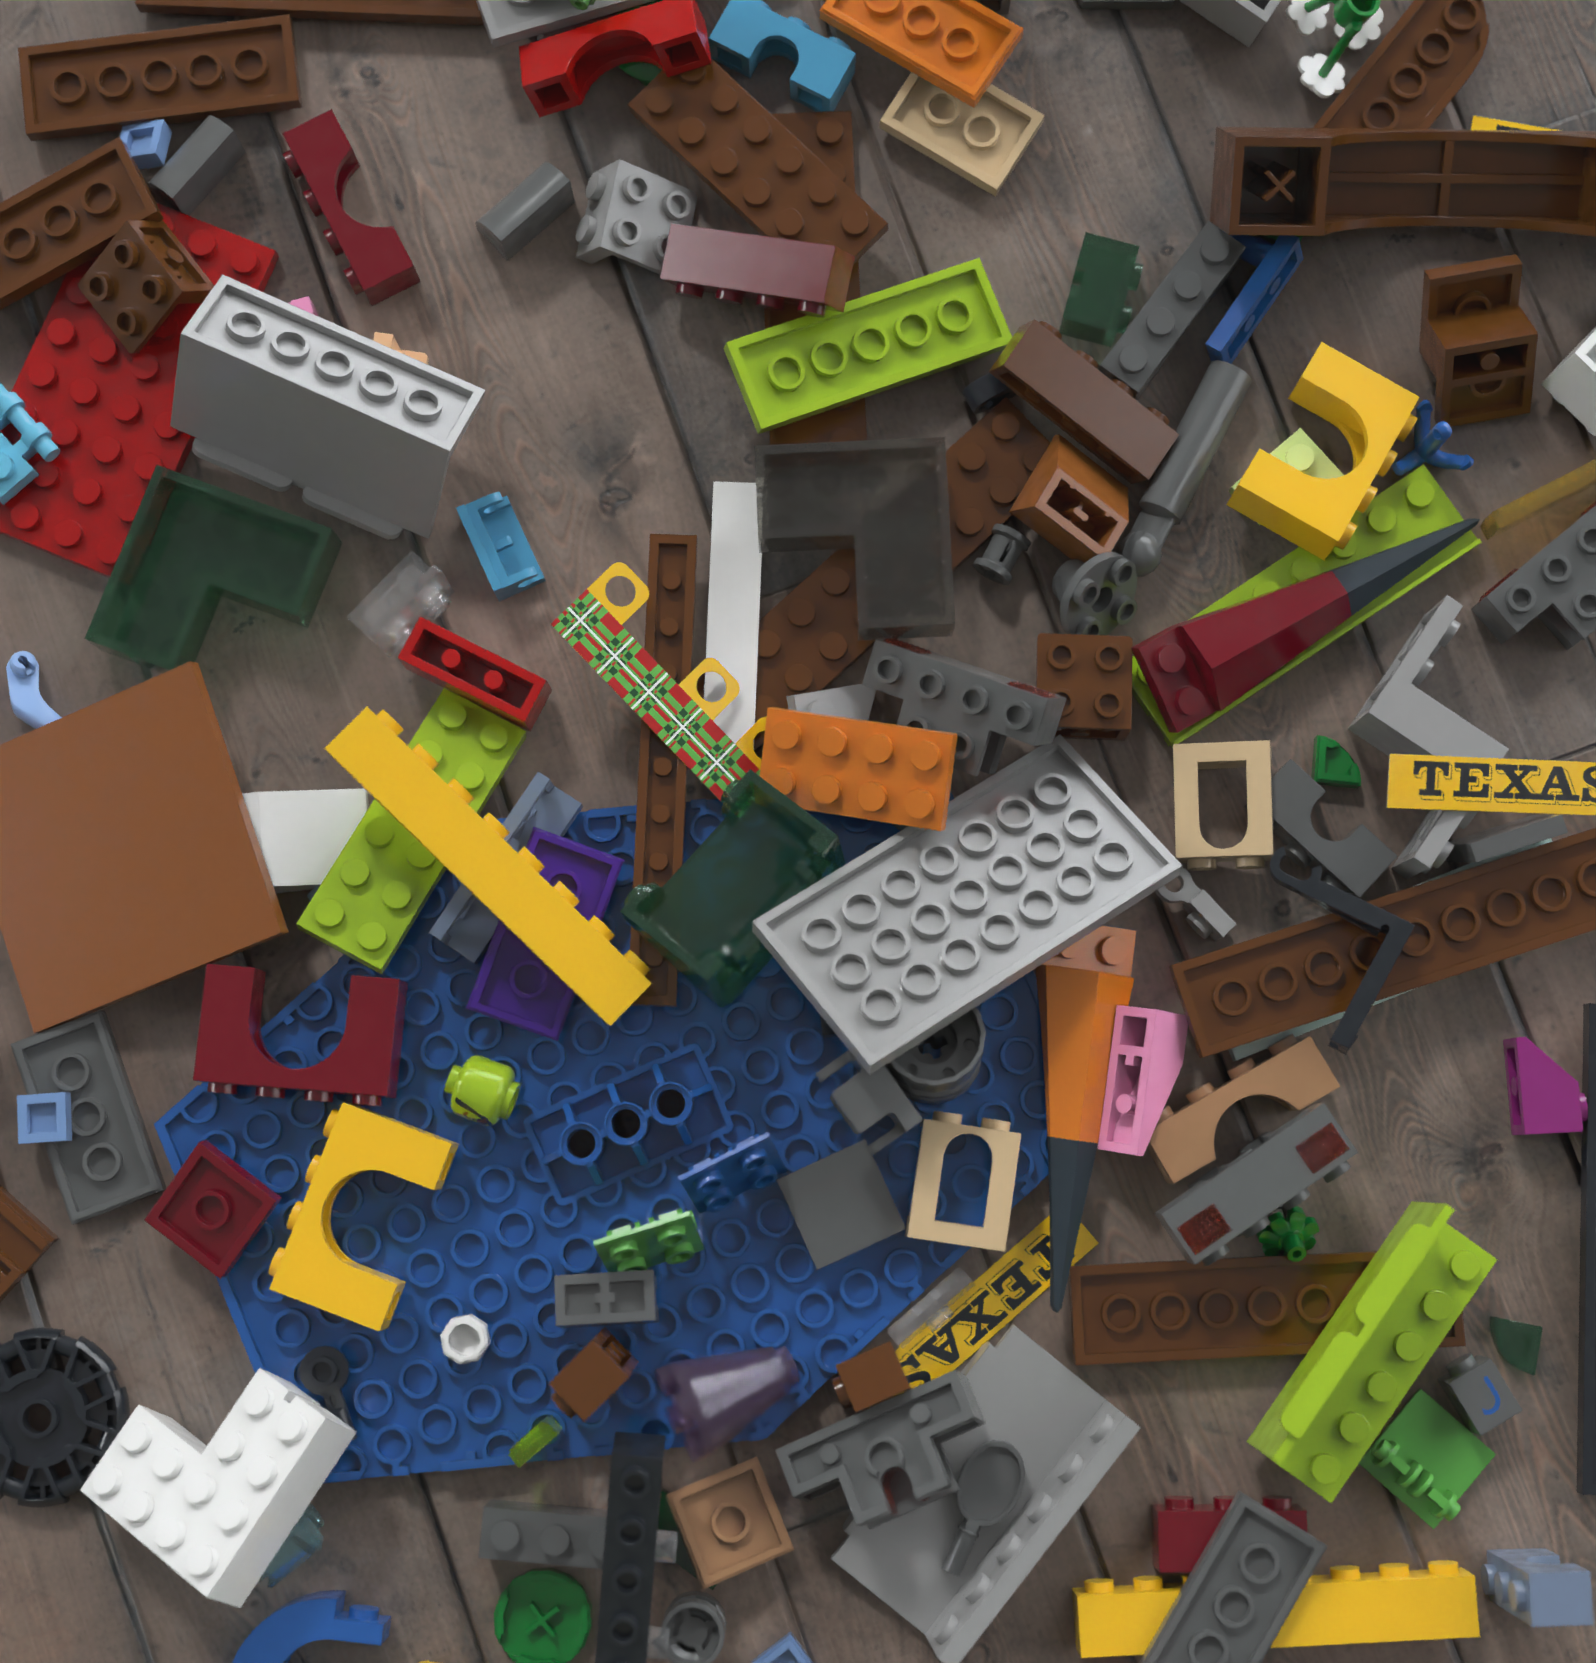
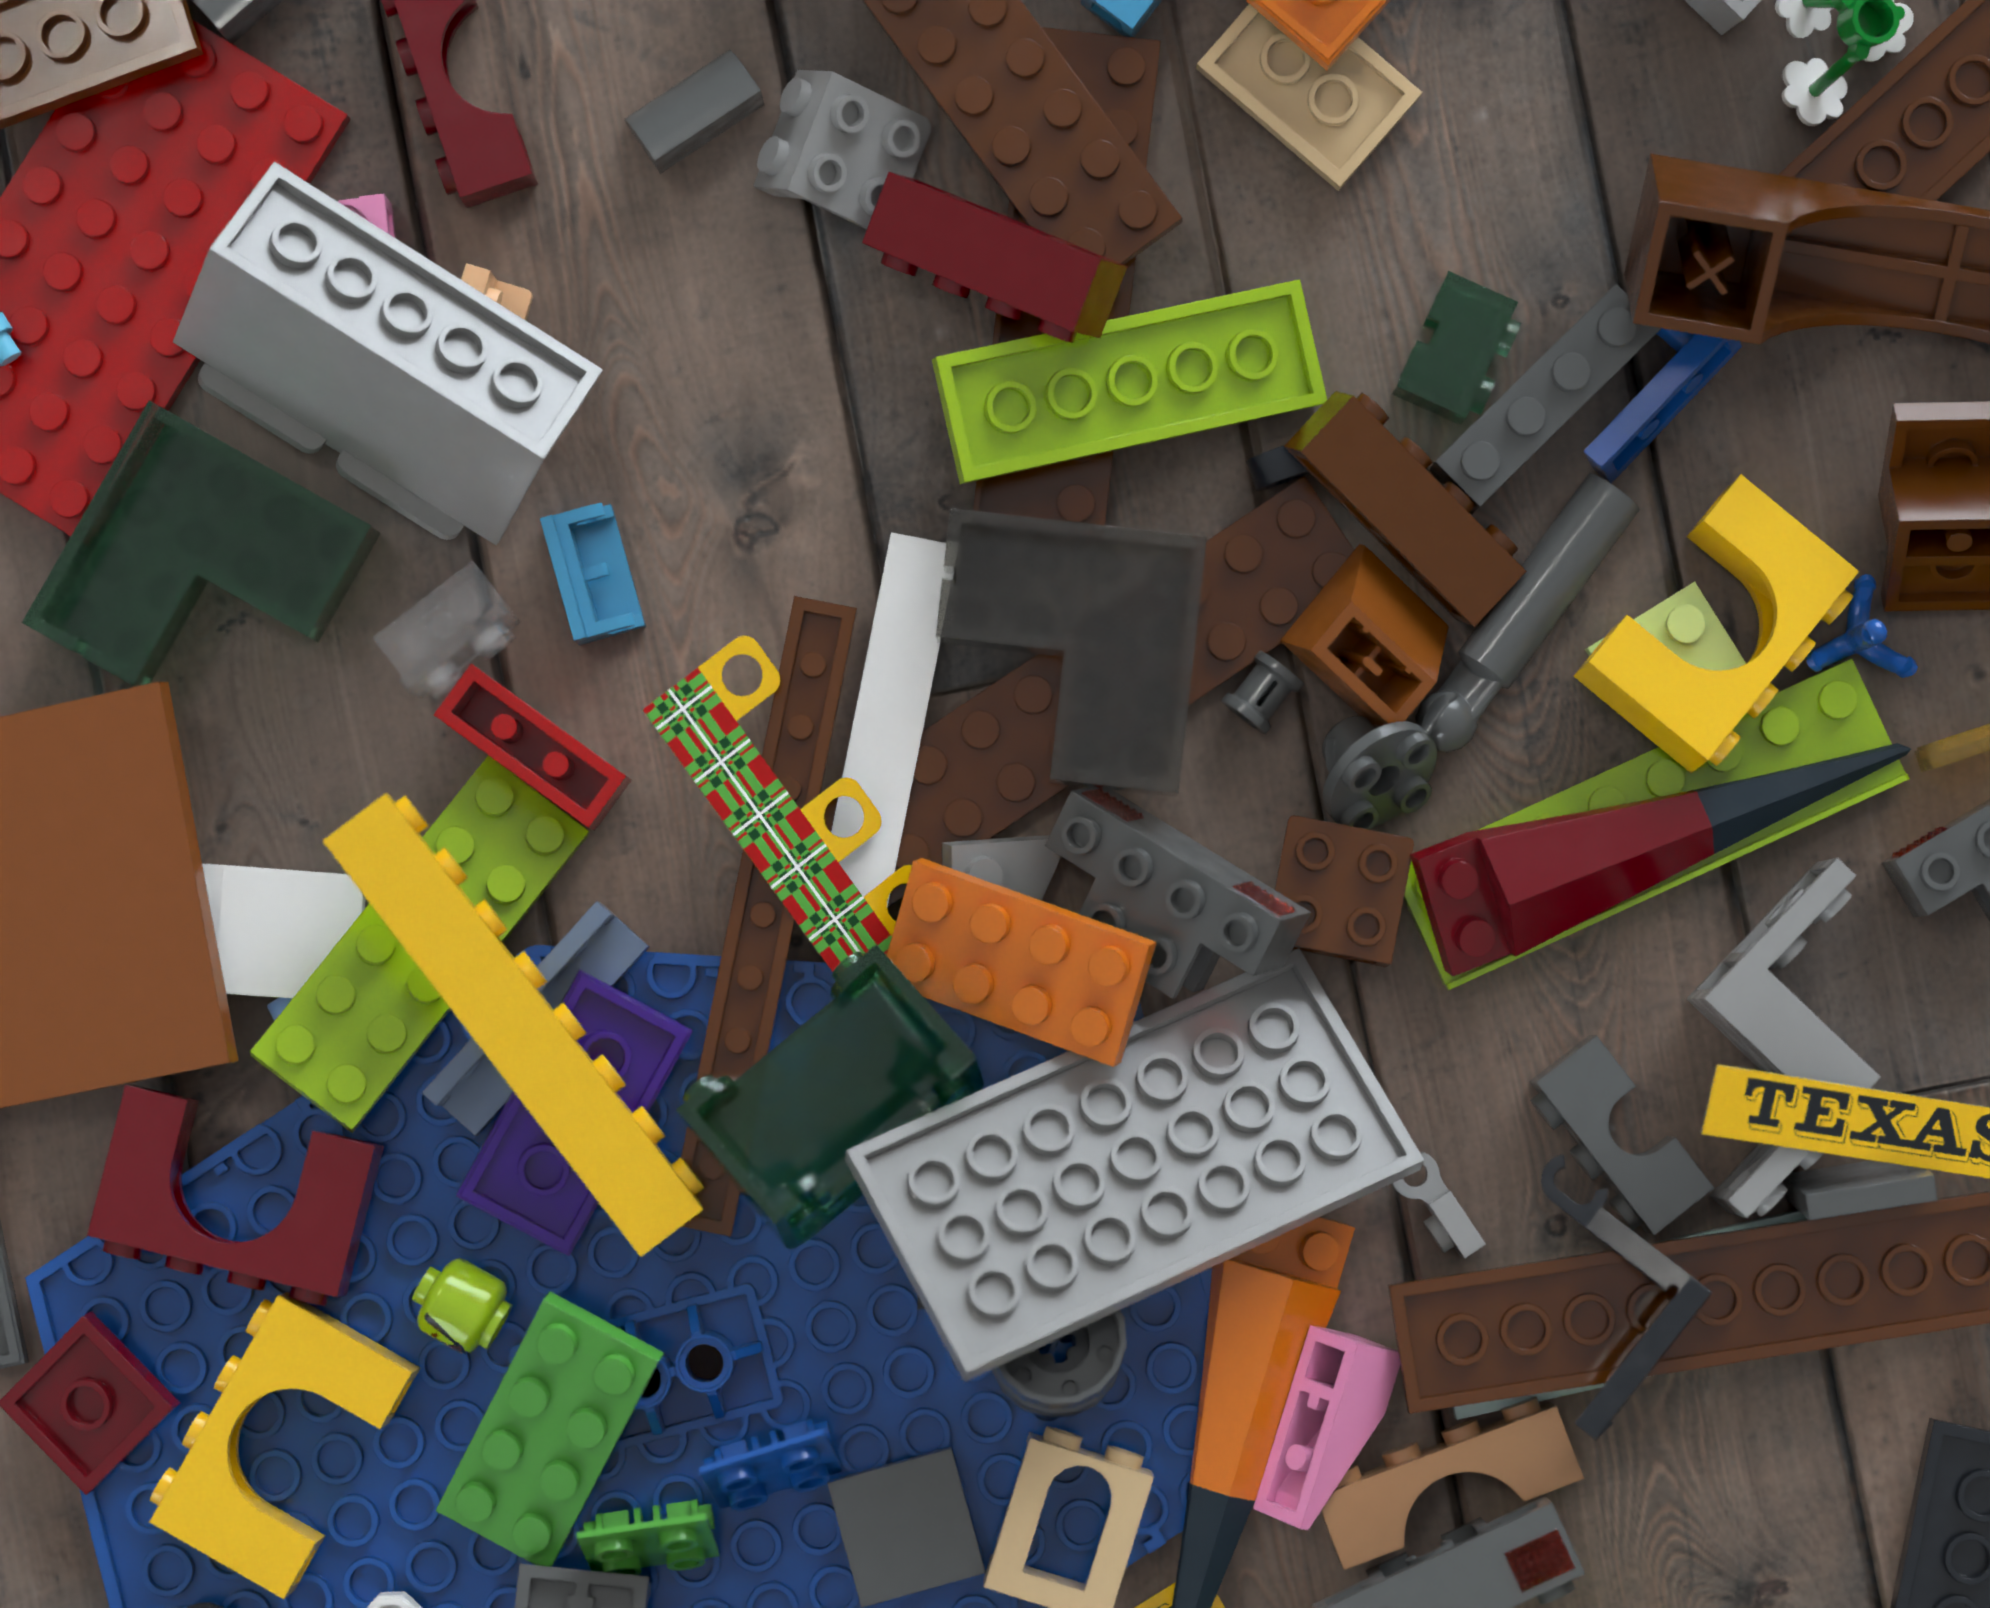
camera: 10 degrees right, 5 degrees up
reddish brown bracket [78,220,214,353] -> none
dark grey panel [815,1049,923,1156] -> none
tan panel [1173,740,1274,871] -> none
green tile [1311,735,1361,789] -> none
magenta slope [1503,1037,1588,1135] -> none
none -> bright green plate [436,1291,664,1567]

